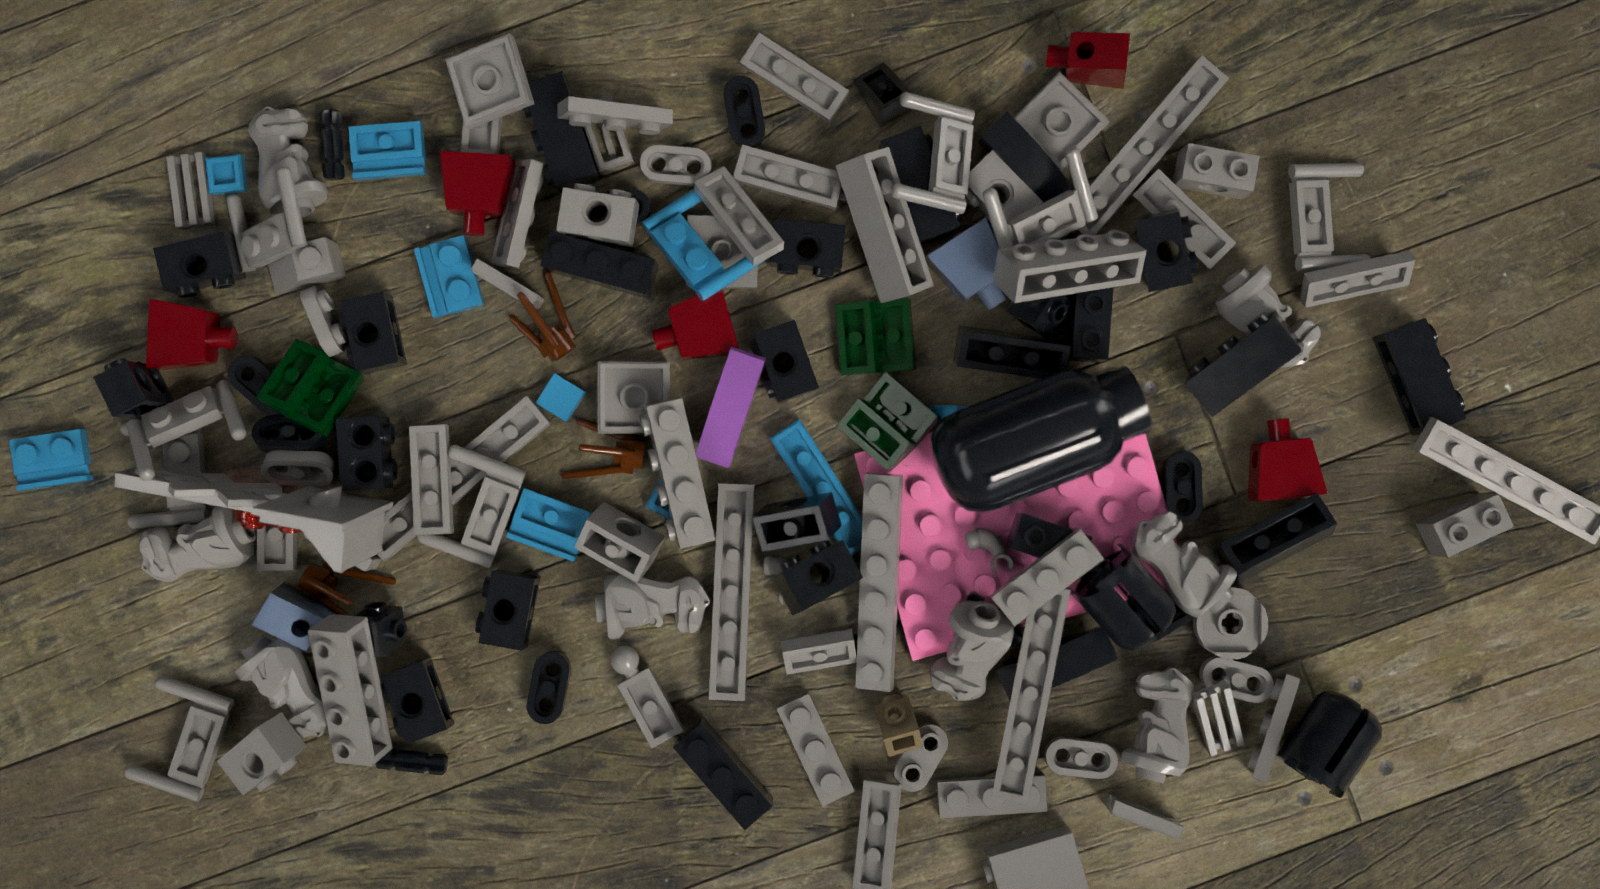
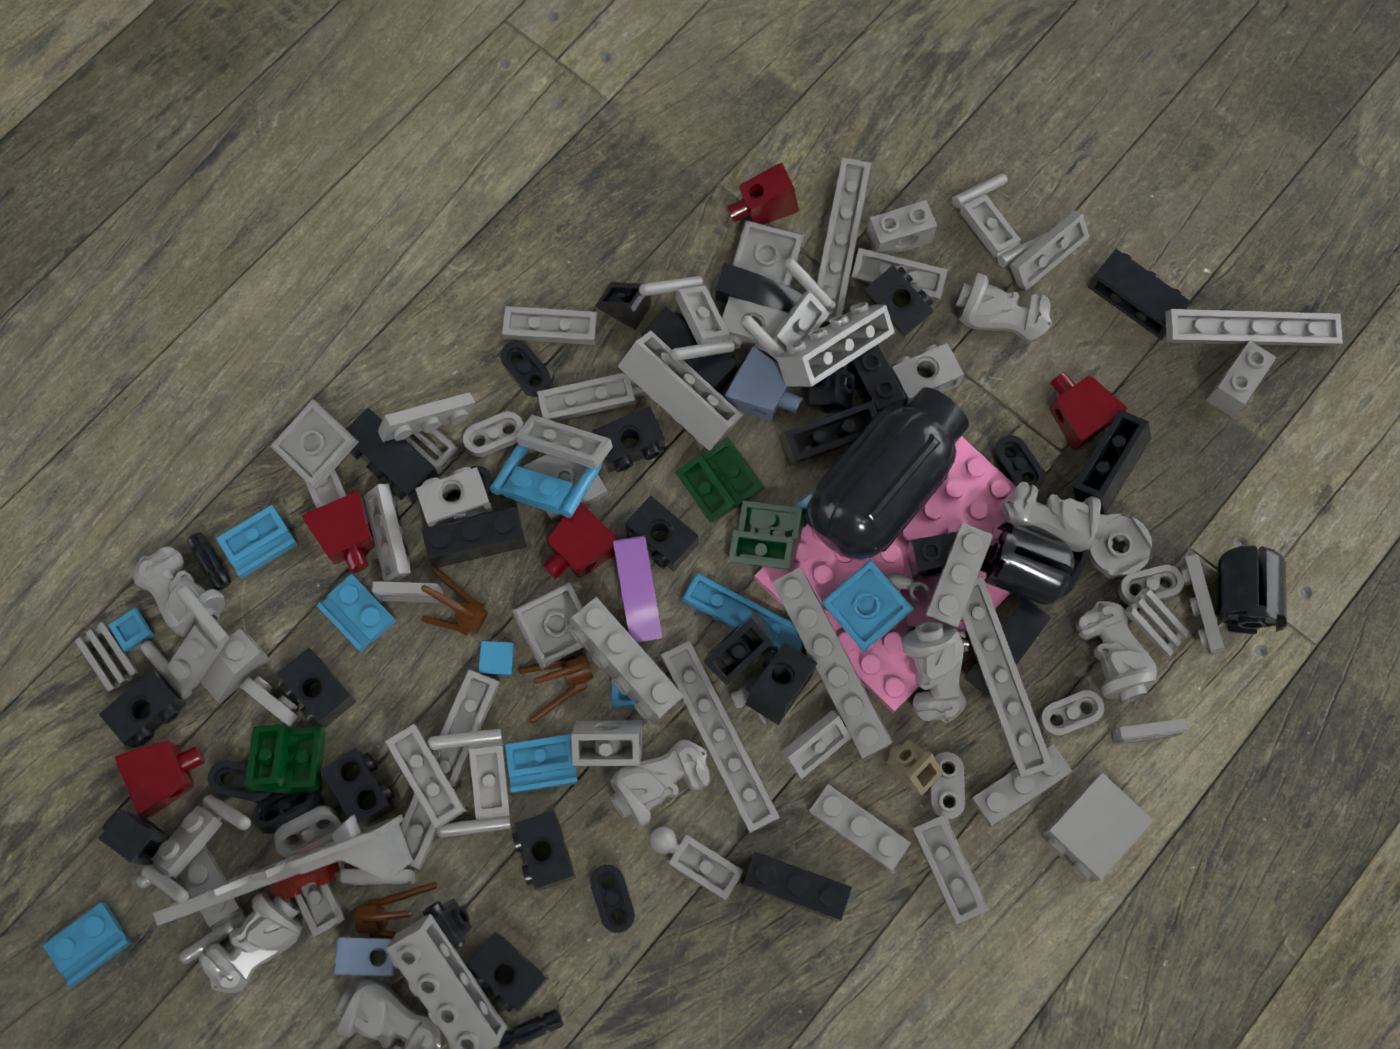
camera: 30 degrees left, 15 degrees down
black brick [1185,311,1304,417] -> none
none -> dark azure tile [821,559,914,652]
none -> light grey brick [891,343,964,407]

